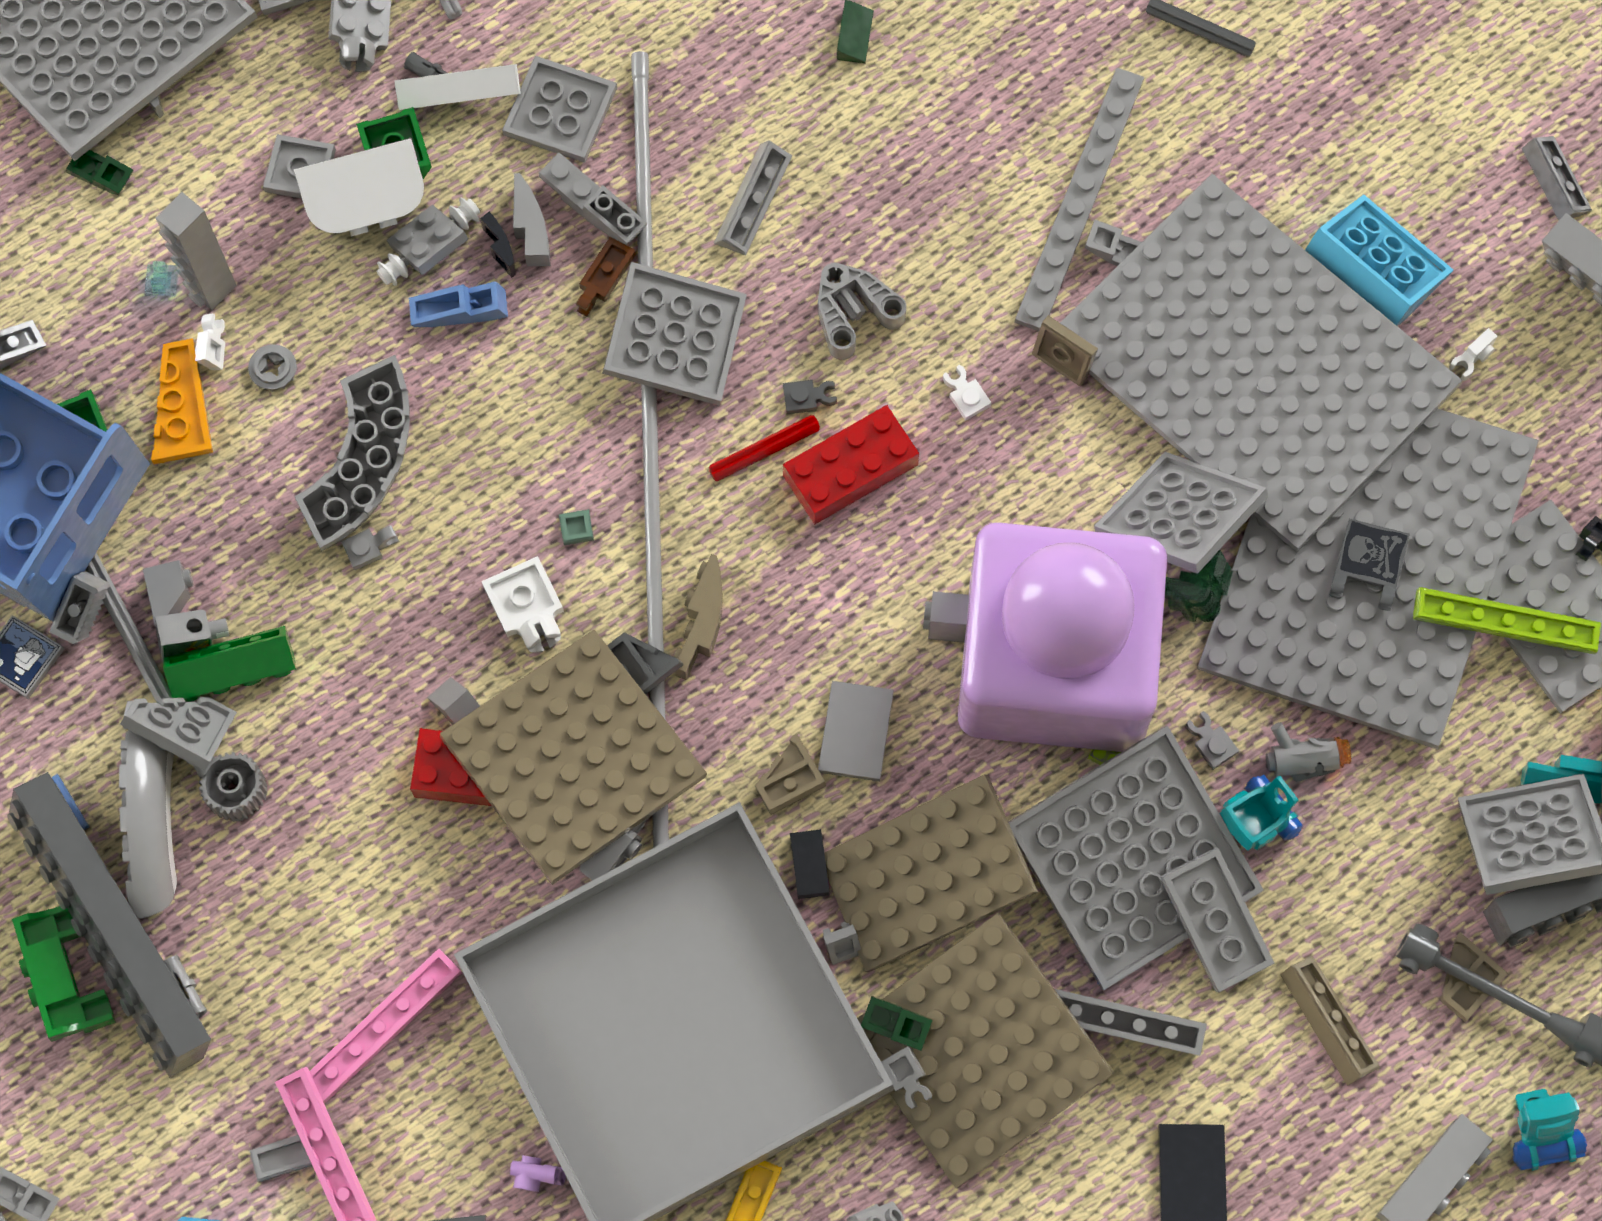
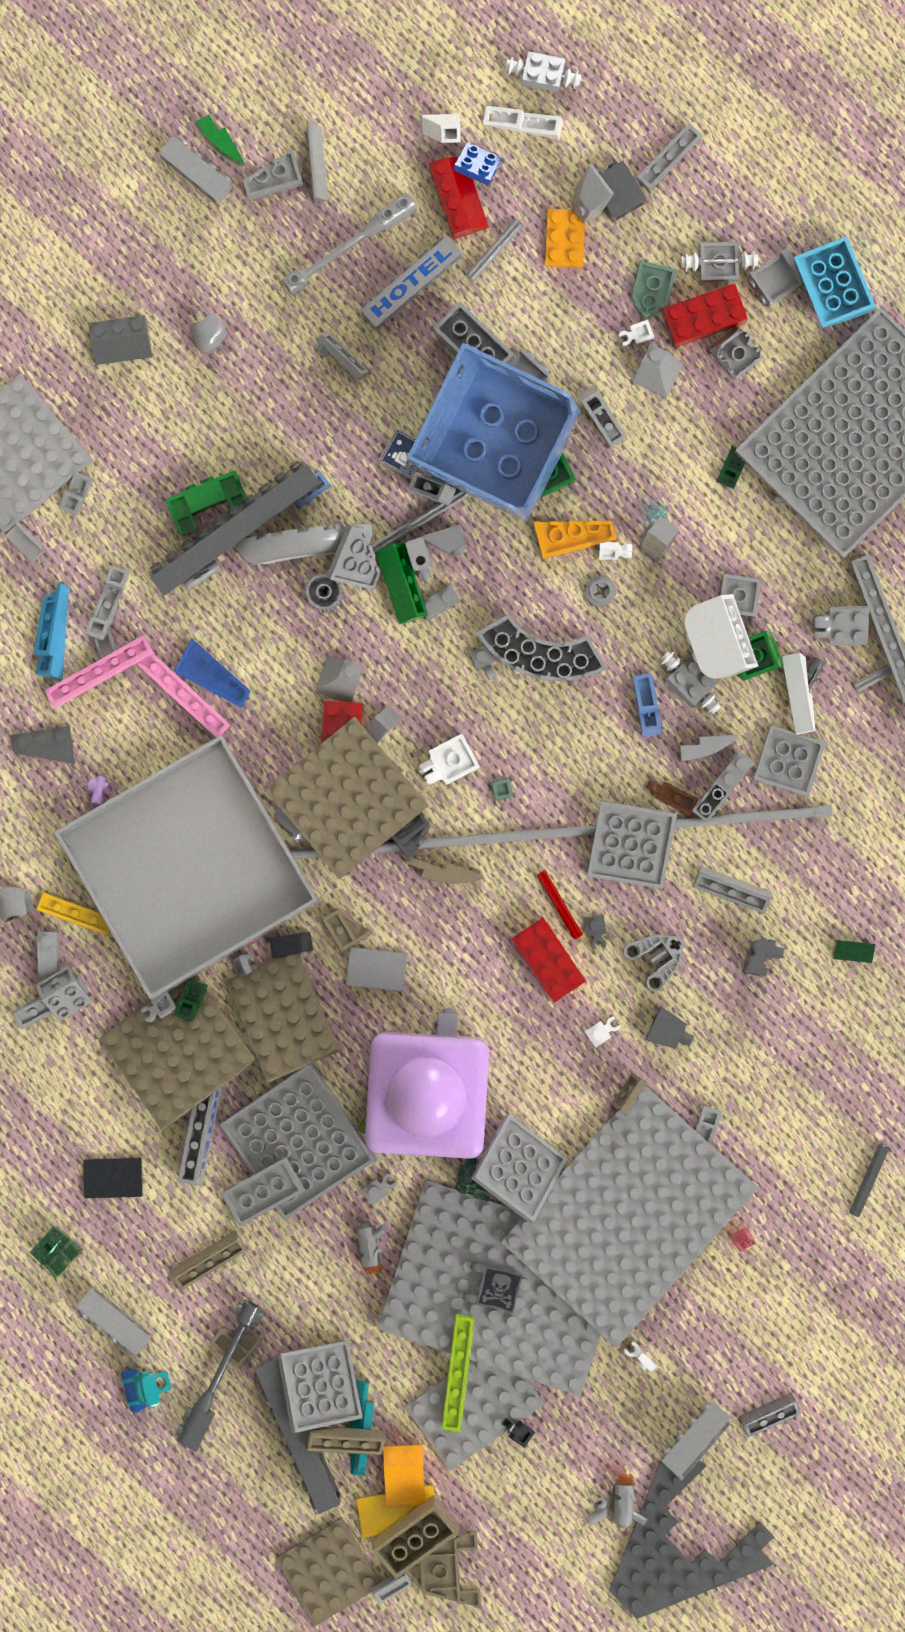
camera: 85 degrees right, 15 degrees up
black slope [480,211,516,278] -> none
light grey plate [1015,68,1144,331] -> none
teal piece [1219,774,1303,851] -> none
medium azure slope [1305,194,1454,326] -> none
none -> light grey slope [85,565,129,641]
none -> blue wing [174,639,251,708]
none -> light grey slope [315,656,363,702]
none -> light grey plate [423,585,461,621]
none -> dark grey torso [645,1007,694,1049]
none -> clear pink tile [730,1226,756,1252]
none -> dark grey hips [743,939,785,977]

